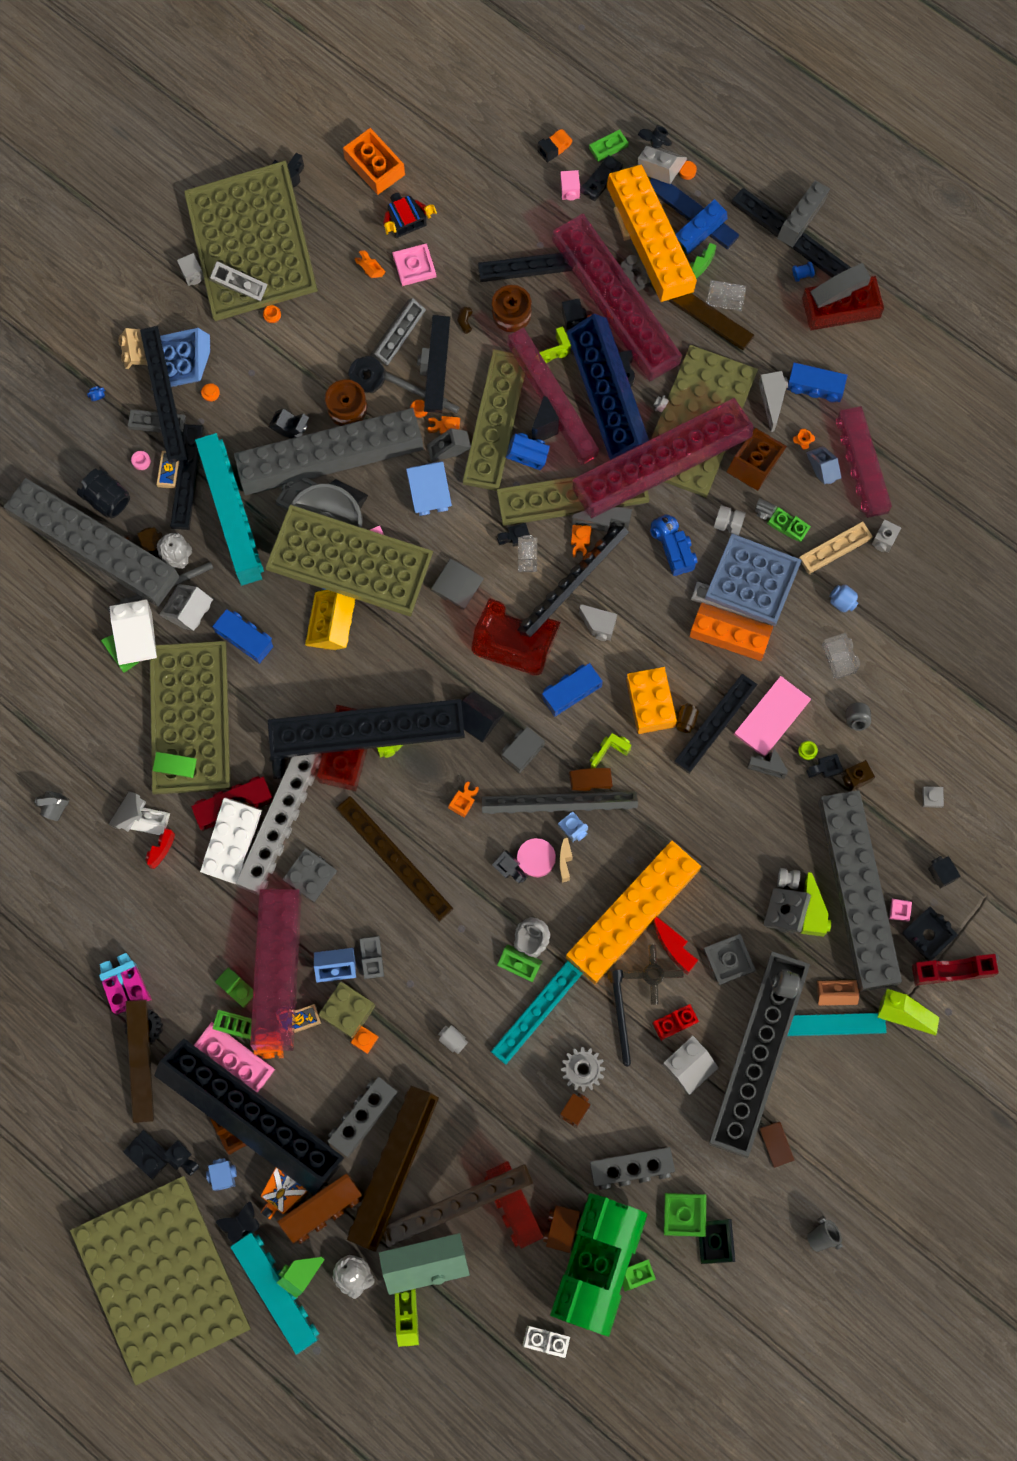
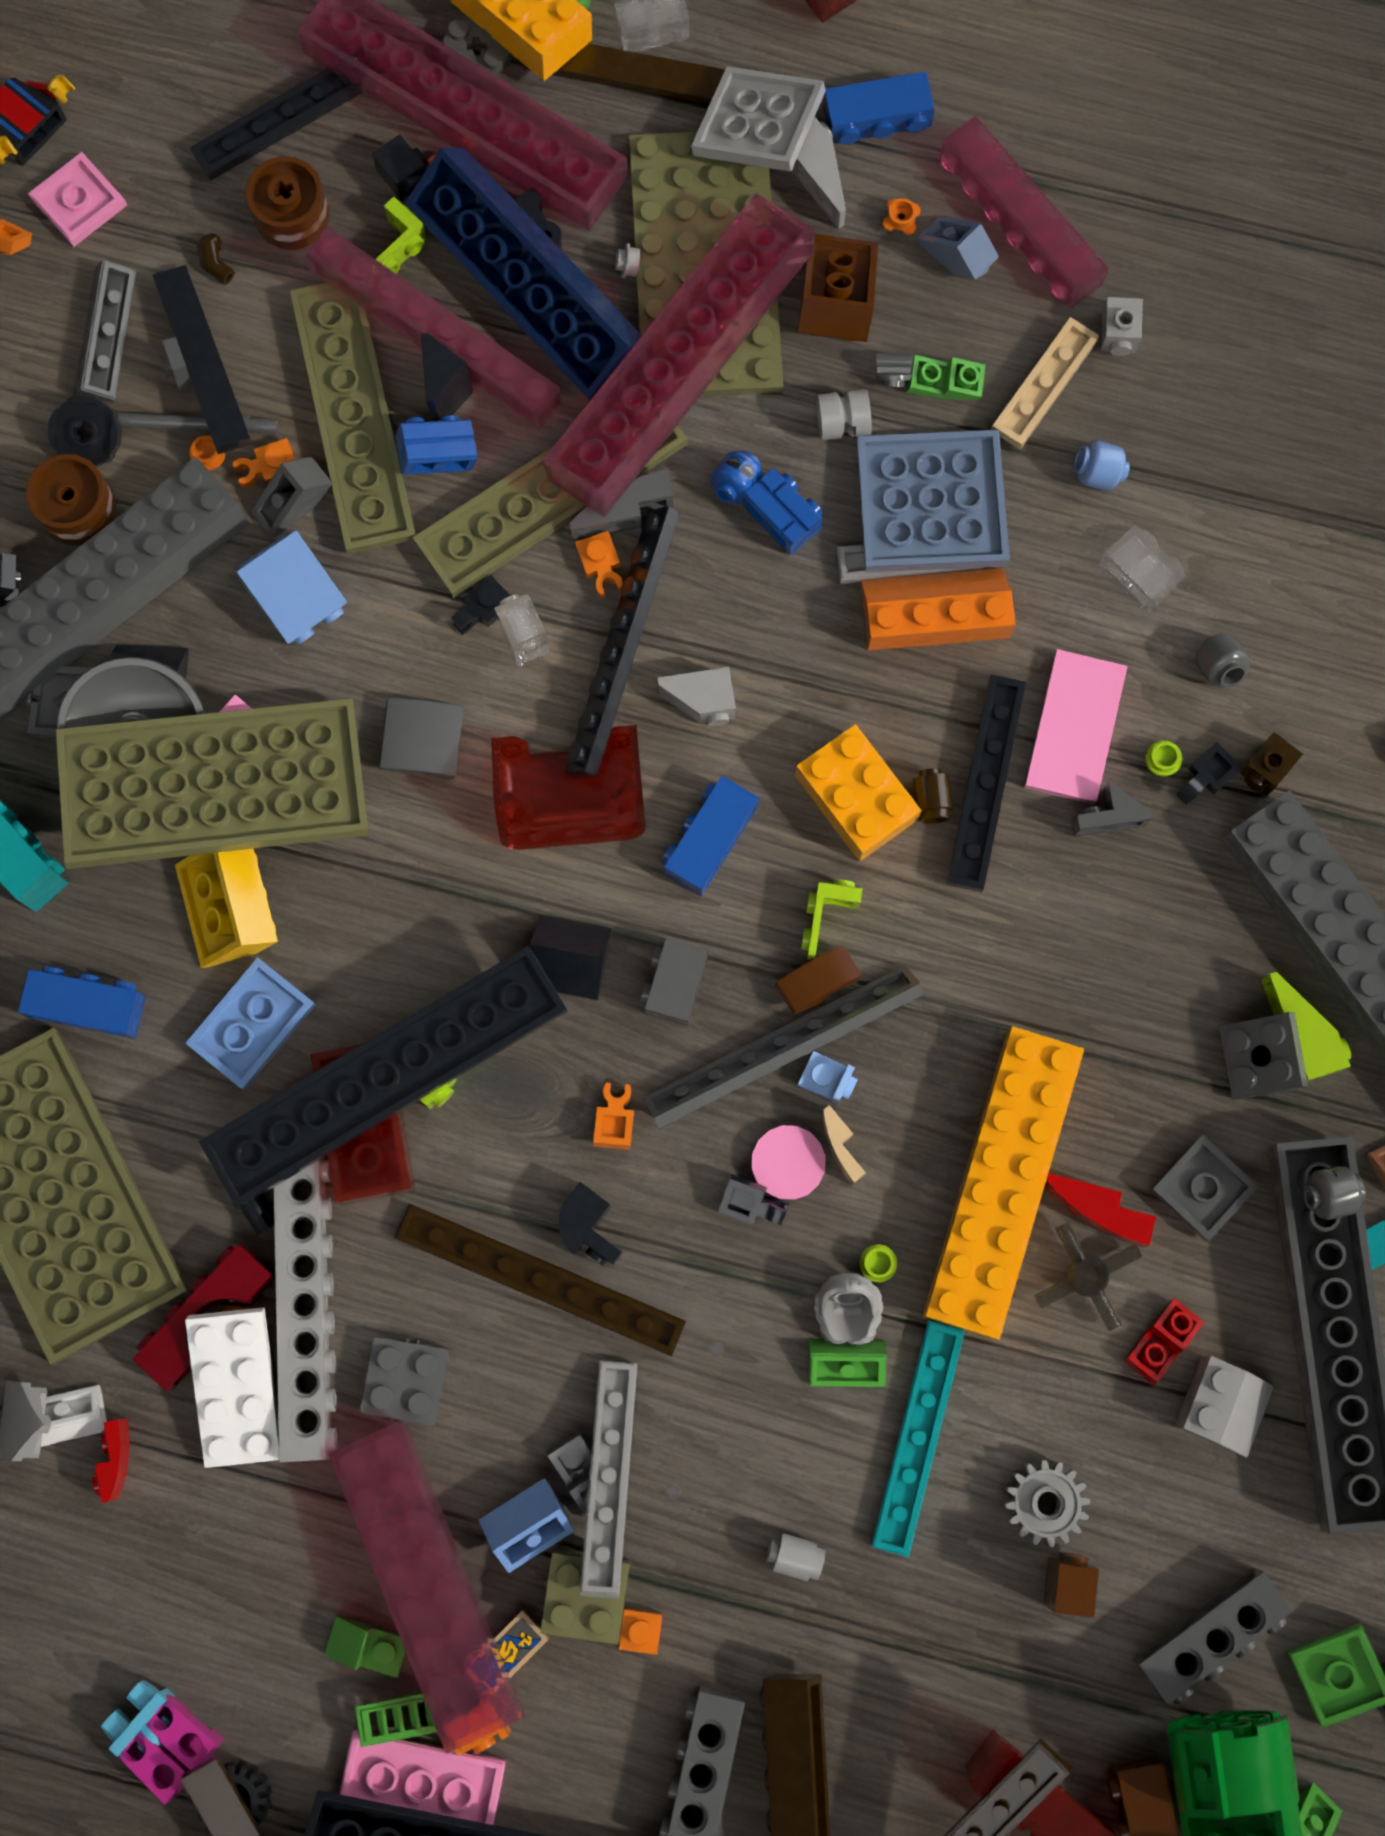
camera: 25 degrees left, 5 degrees up
bright green slope [153,752,197,778] -> none
black piece [607,970,631,1067] -> none
light grey wheel [777,868,800,890] -> none
none -> medium blue plate [185,957,316,1091]
none -> black brick [558,1182,623,1266]
none -> light grey tile [580,1361,637,1599]
none -> light grey plate [691,66,826,172]
none -> lime plate [859,1244,897,1283]

